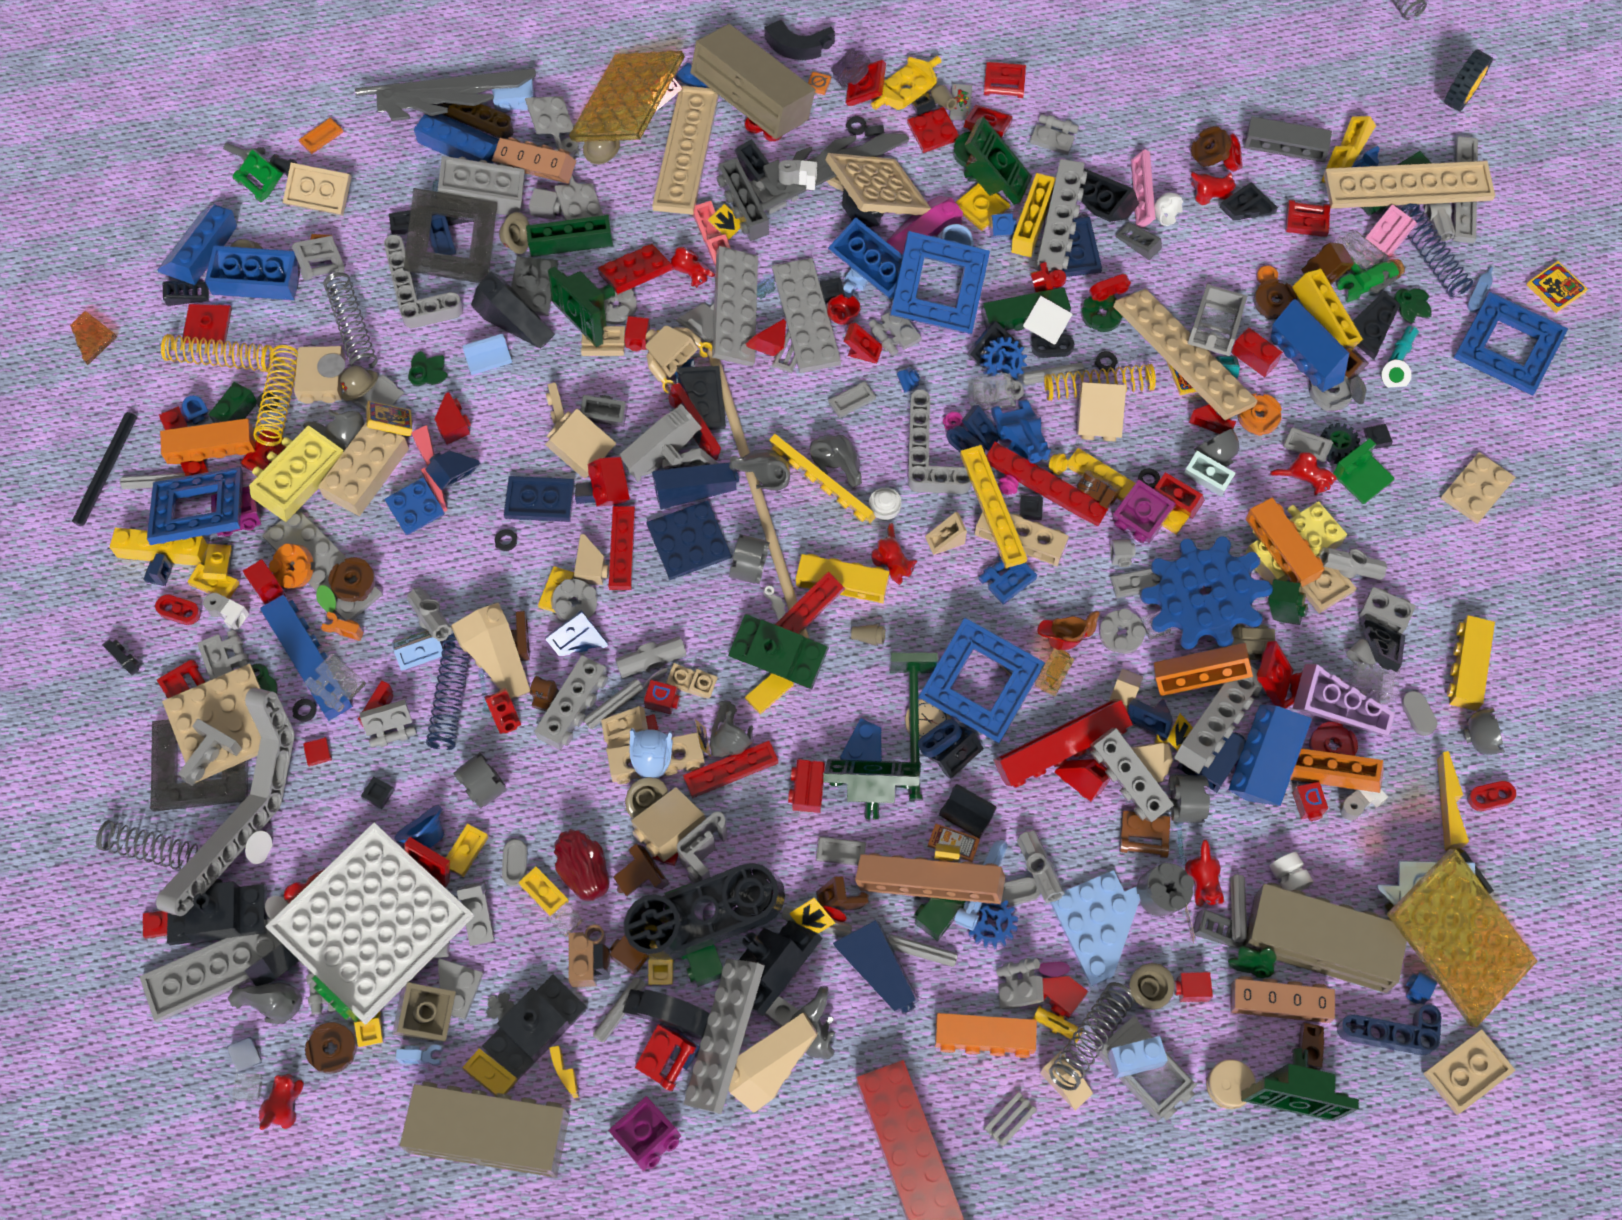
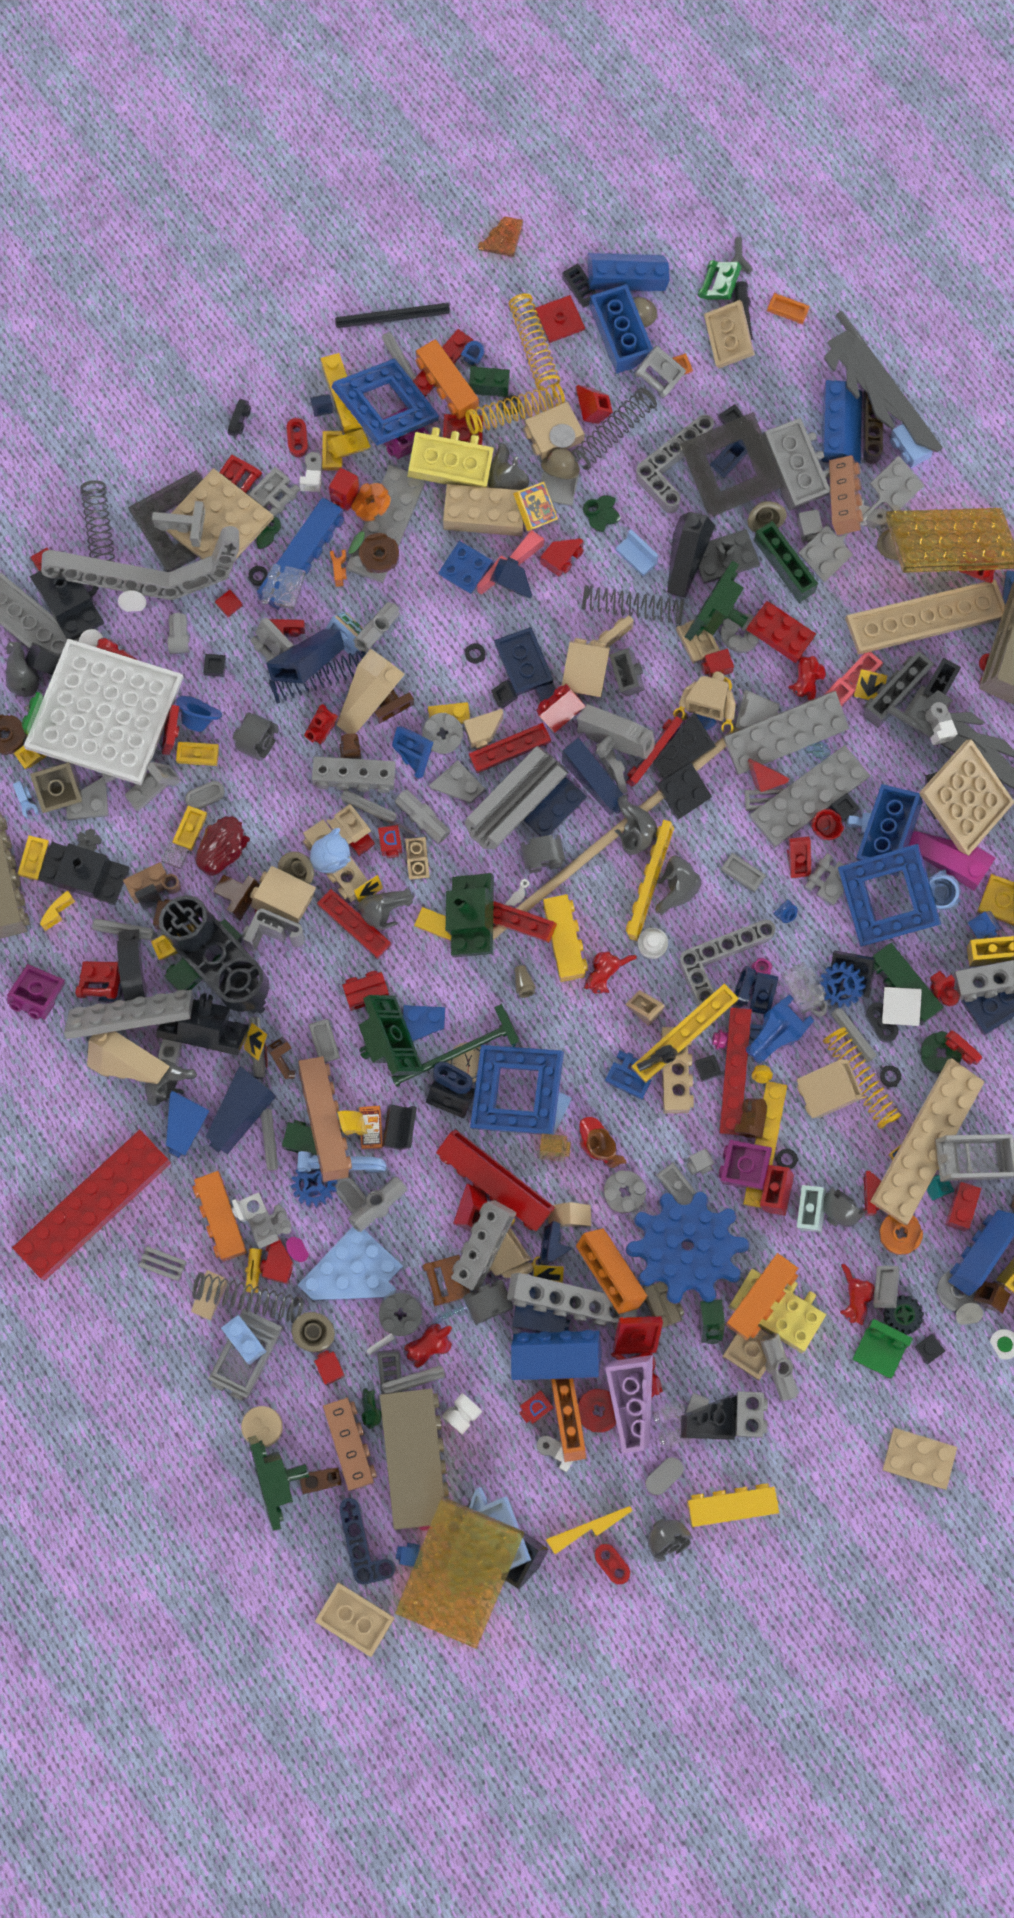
camera: 65 degrees right, 10 degrees up
none -> blue slope [166,1091,210,1158]
none -> light grey piece [168,613,190,654]
none -> white bracket [231,1193,267,1222]
none -> dark blue slope [266,629,345,684]
none -> light grey wing [429,760,485,804]
none -> light grey piece [465,746,569,849]
none -> black plate [491,680,518,709]
none -> red slope [576,385,613,424]
none -> dark grey piece [581,585,684,625]
none -> black plate [637,1045,678,1072]
none -> black plate [656,762,712,819]

